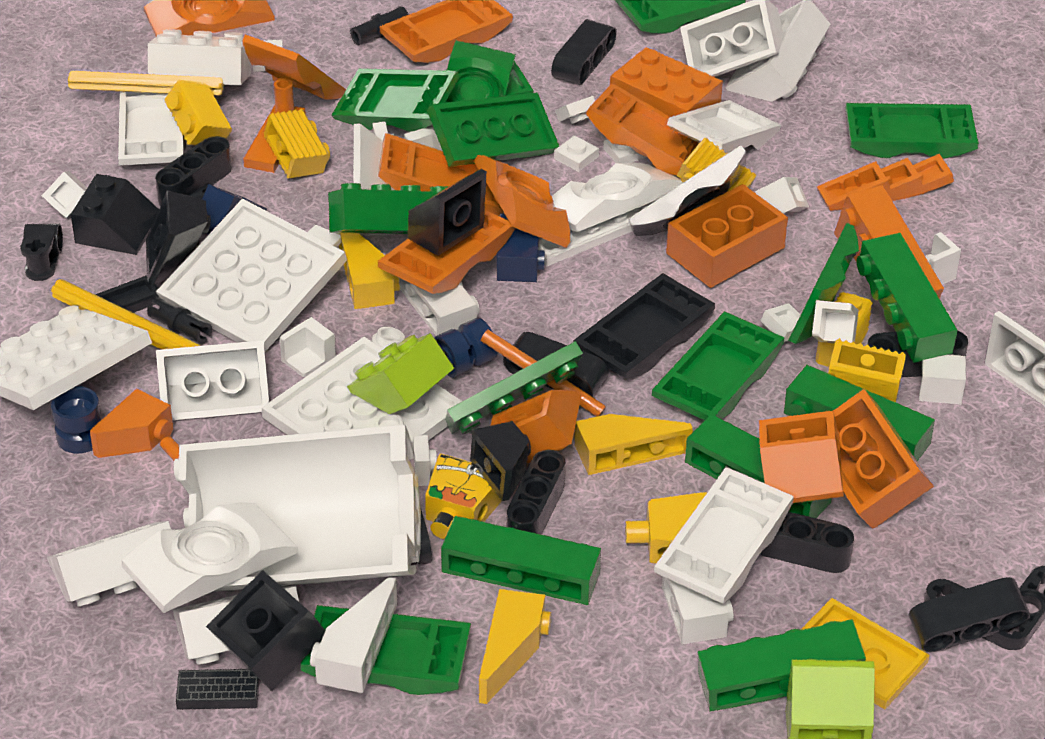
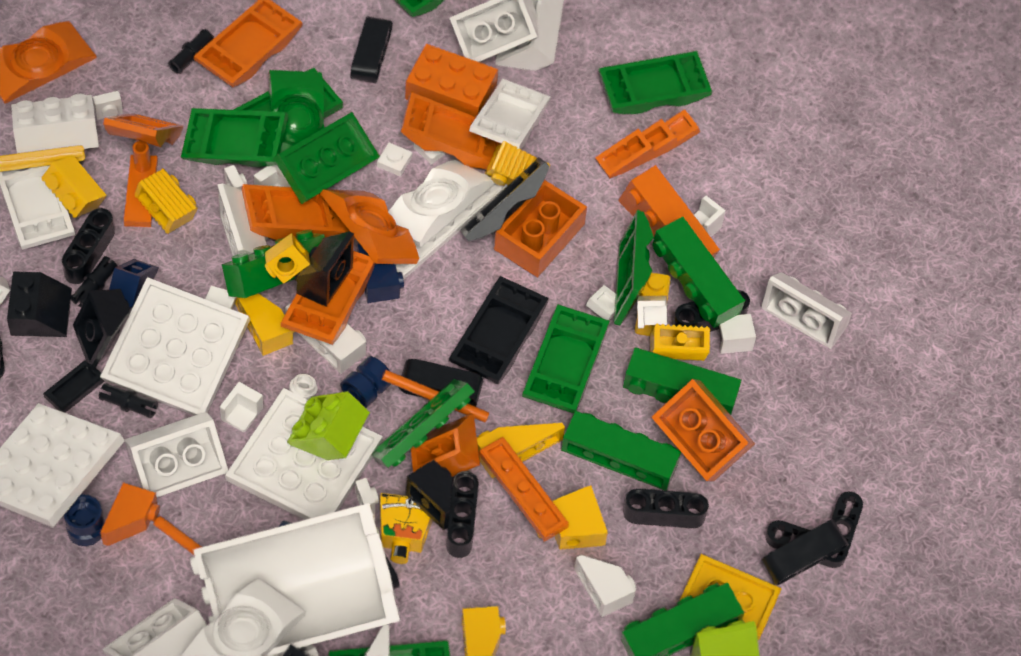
camera: 20 degrees left, 15 degrees up
yellow axle [51,279,201,349] -> none
green brick [441,516,601,605] -> none
white plate [555,96,595,124] -> none
white slope [654,467,794,604] -> none
white panel [755,177,809,214] -> none
orange slope [759,411,844,503] -> none
none -> yellow brick [265,233,310,284]
none -> orange tile [479,437,569,542]

